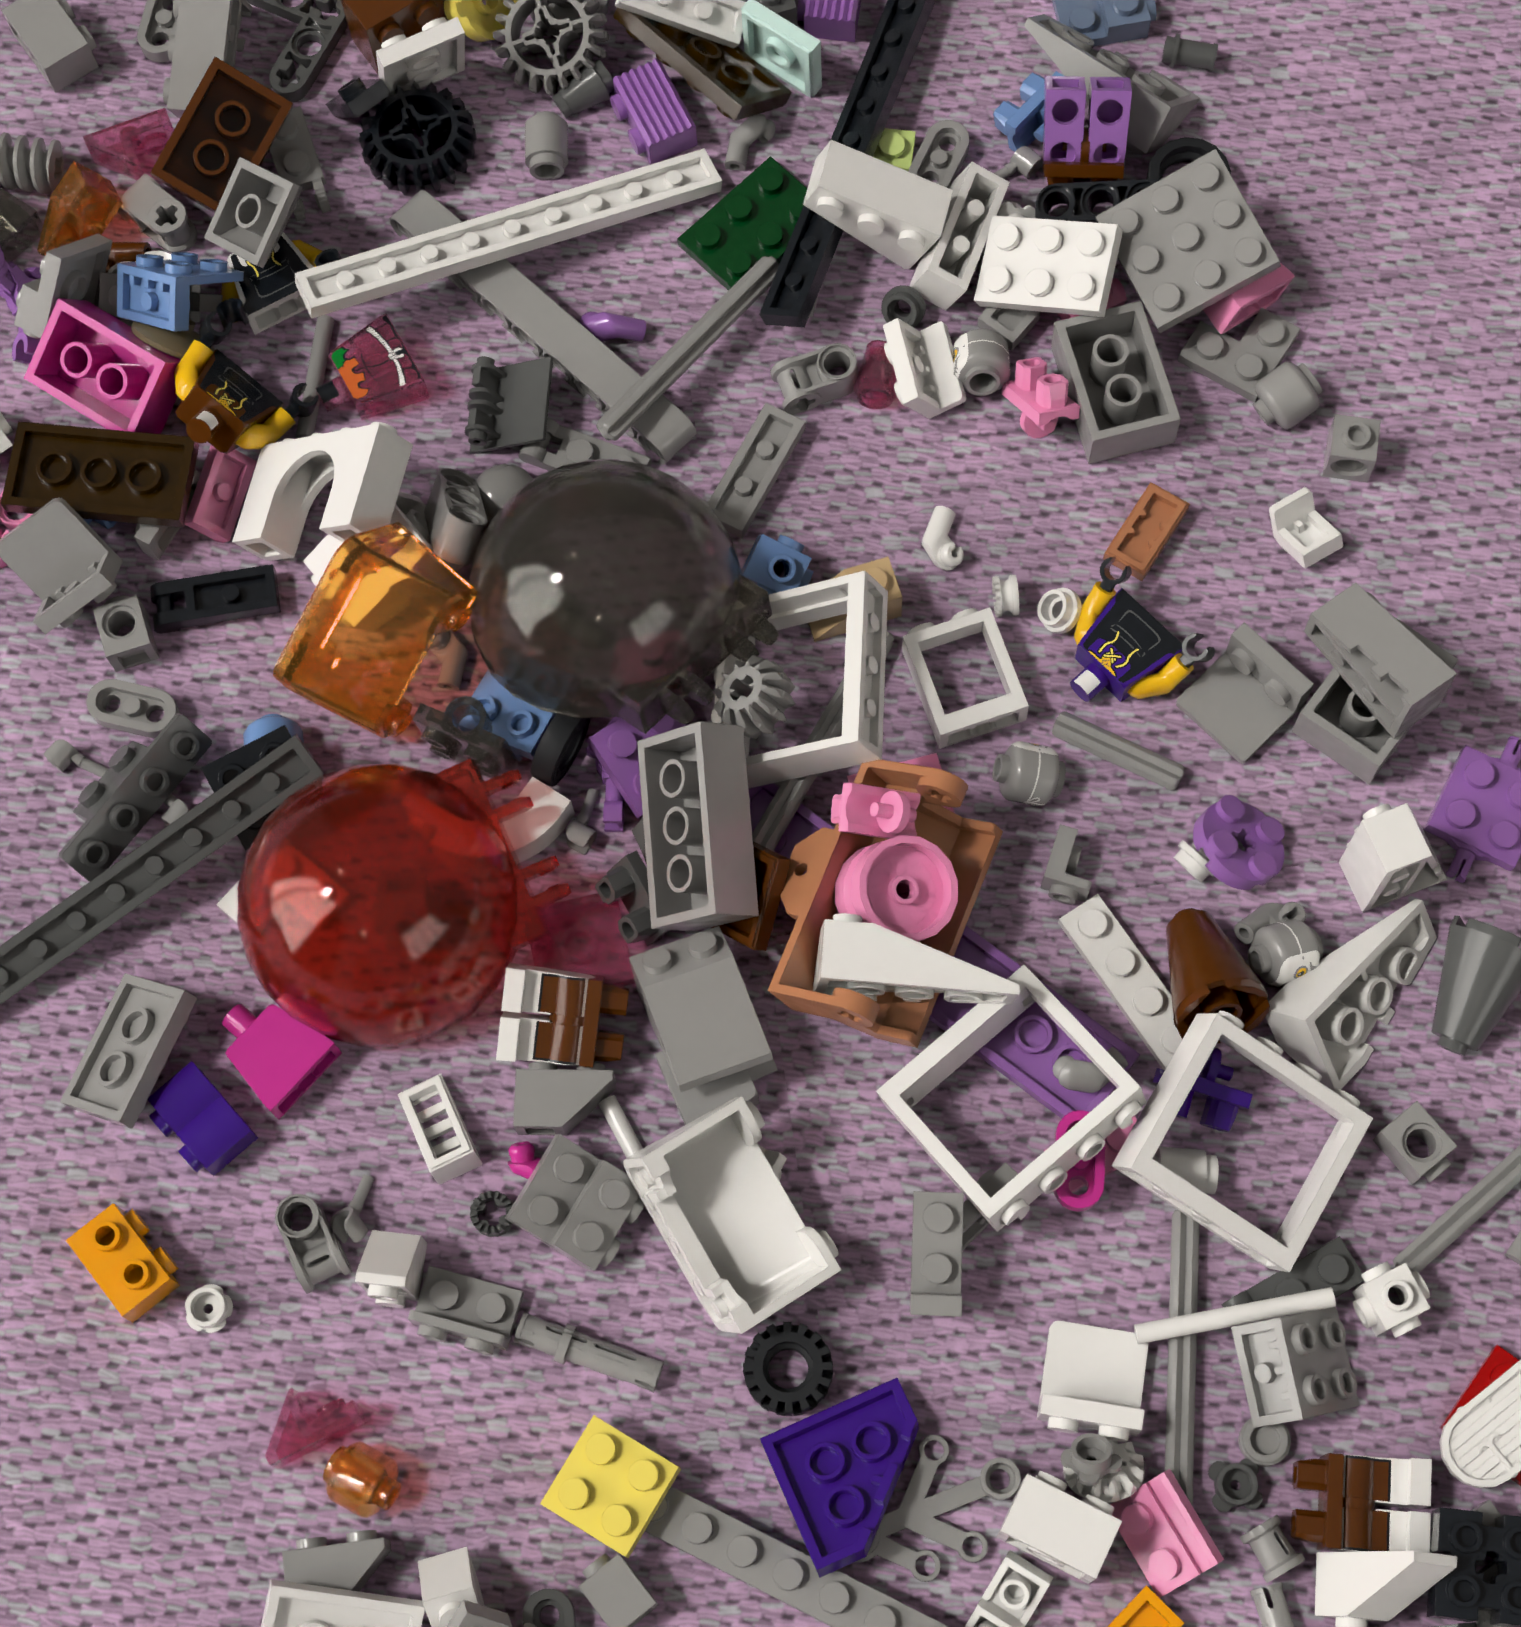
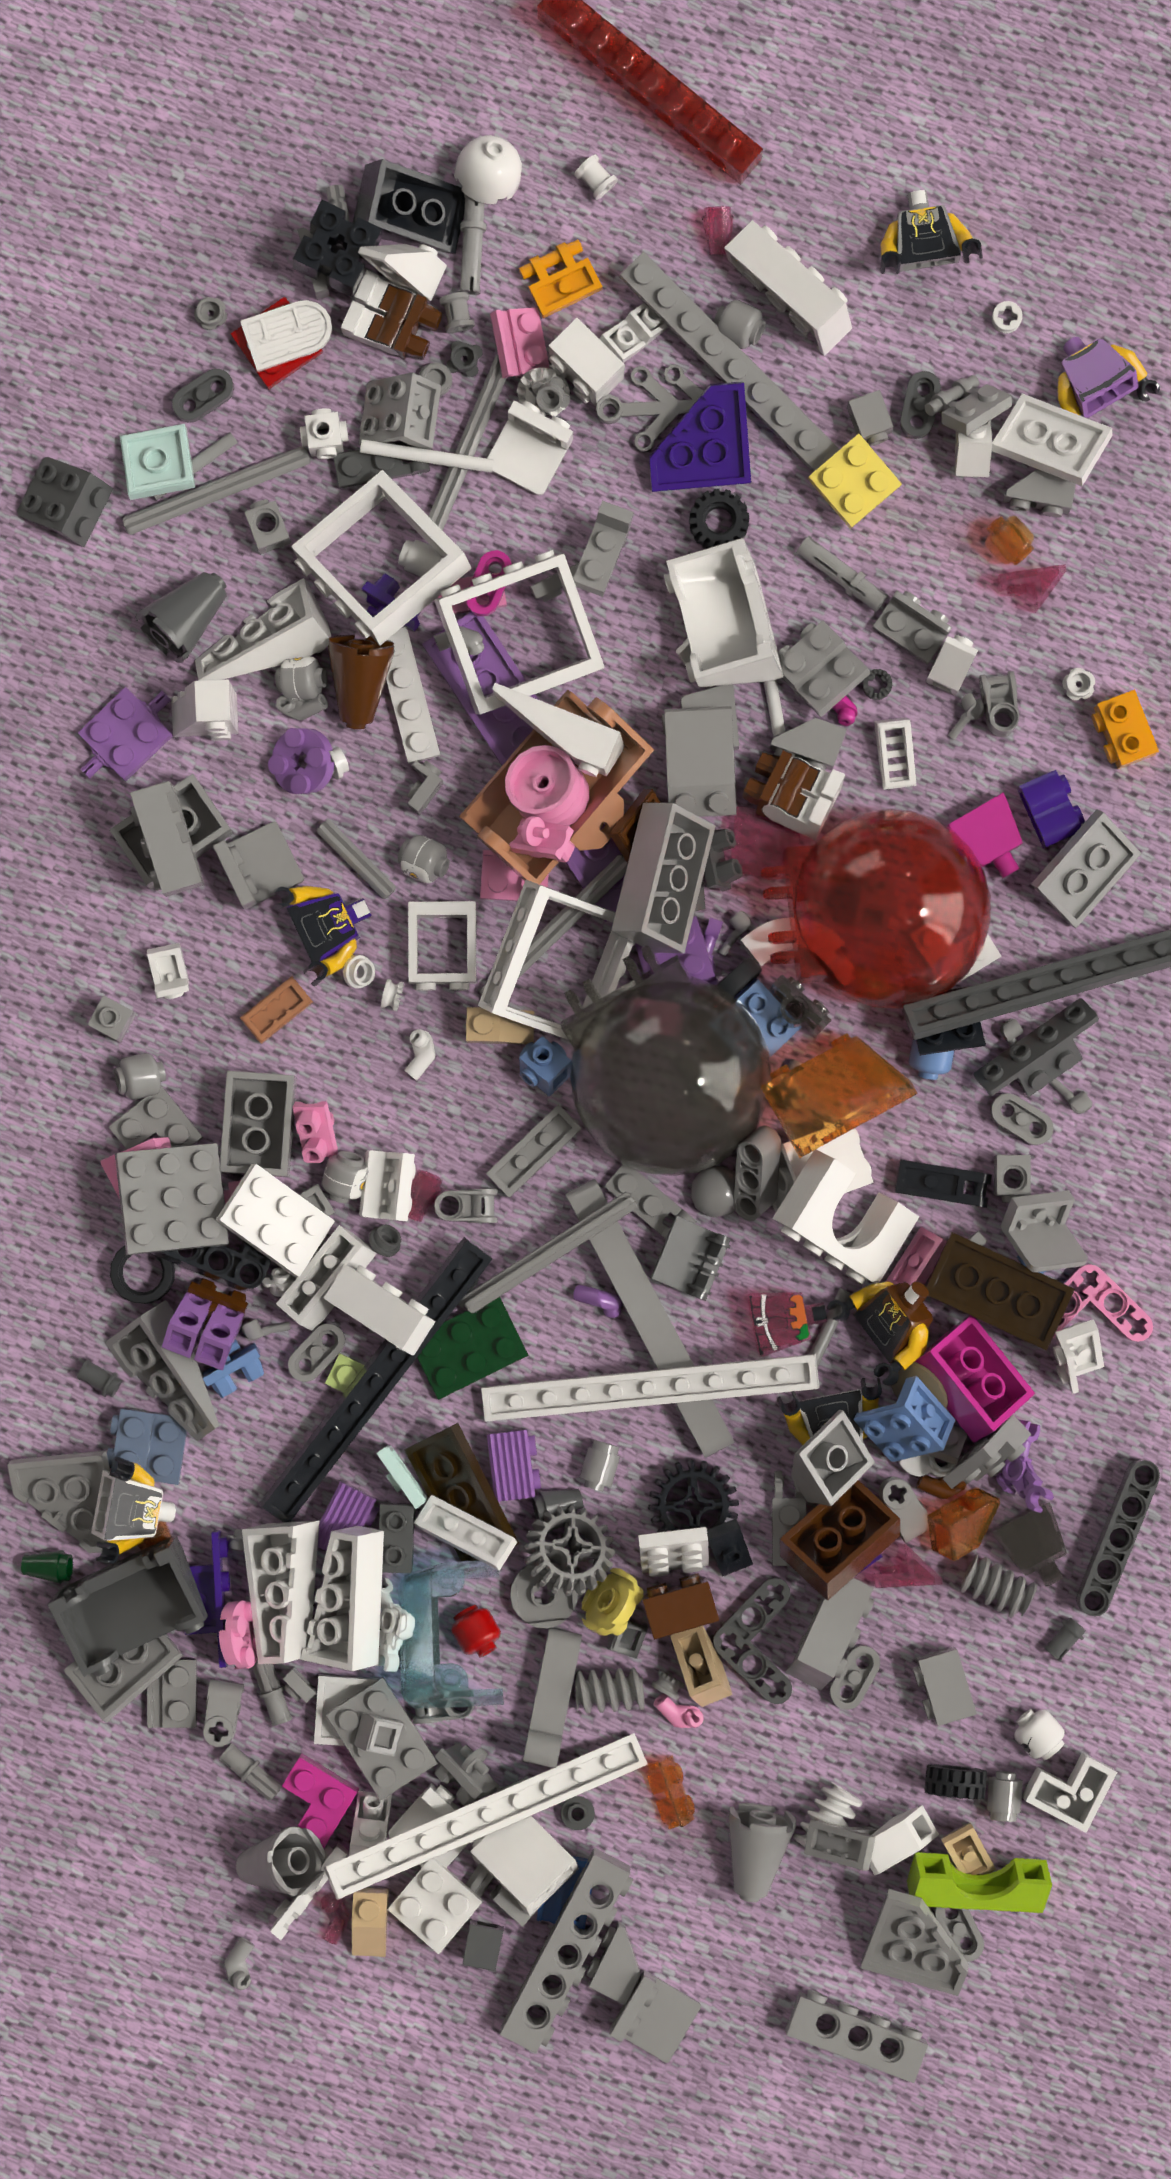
camera: 170 degrees left, 15 degrees up
light grey gear [713,655,795,739] -> none
light grey arm [725,114,776,171] -> none

